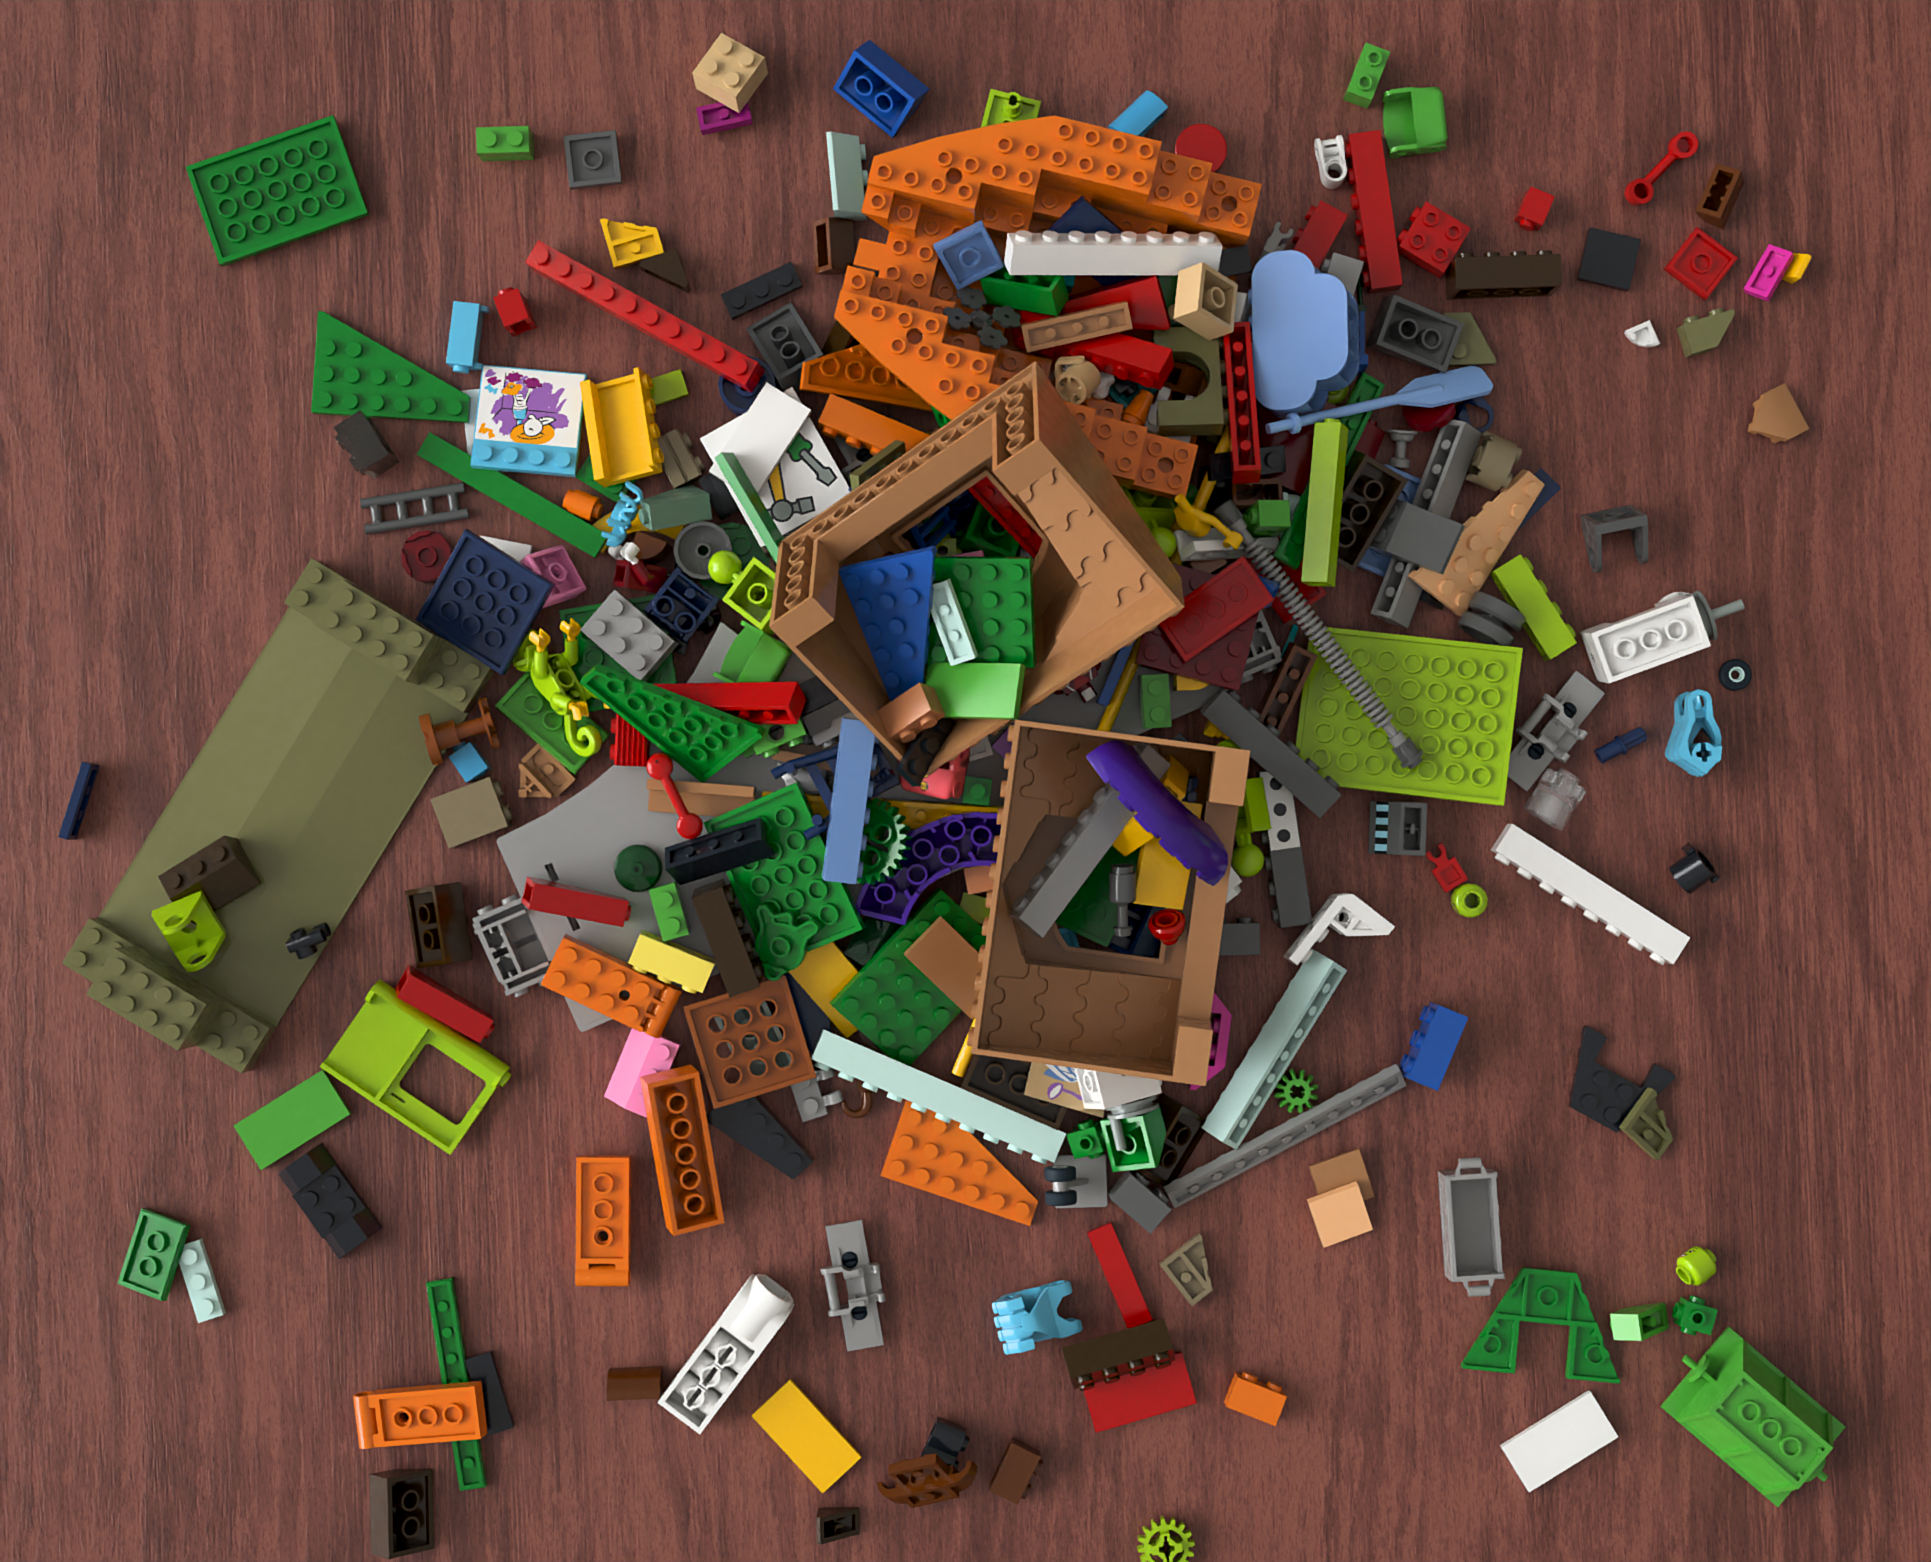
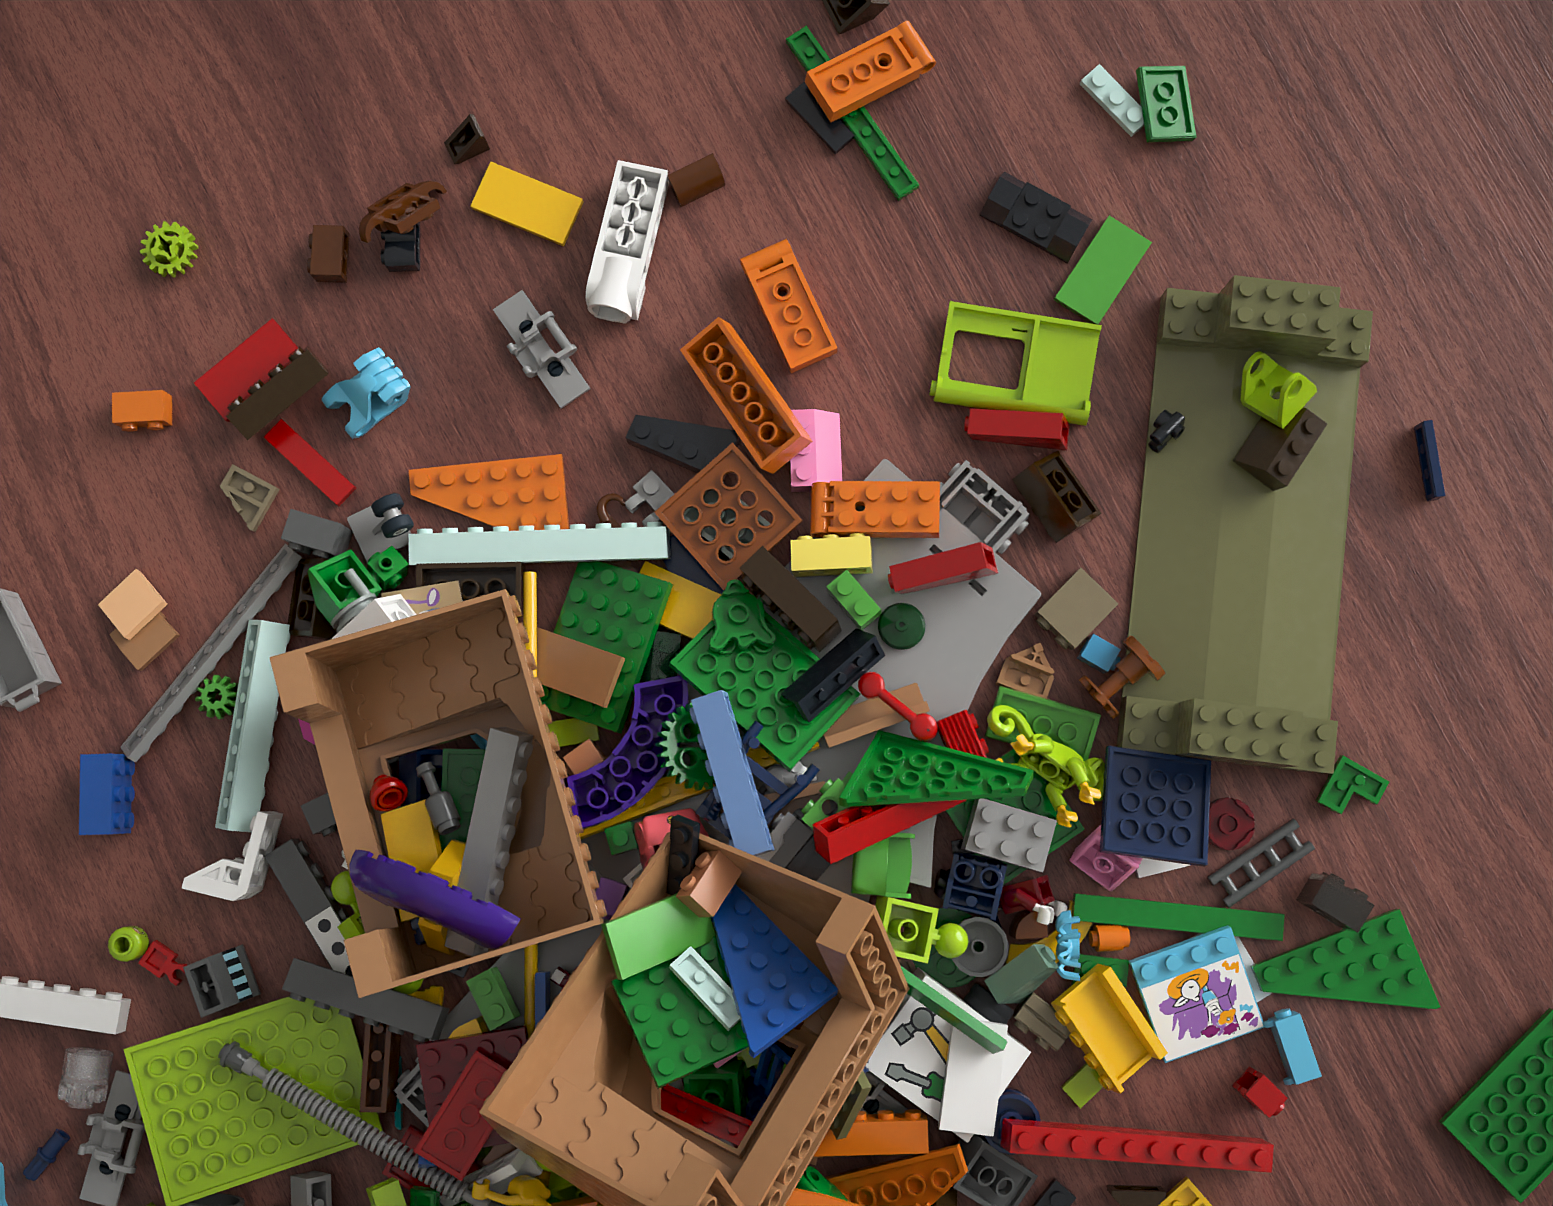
camera: 160 degrees right, 5 degrees down
none -> green plate [1316,755,1390,814]

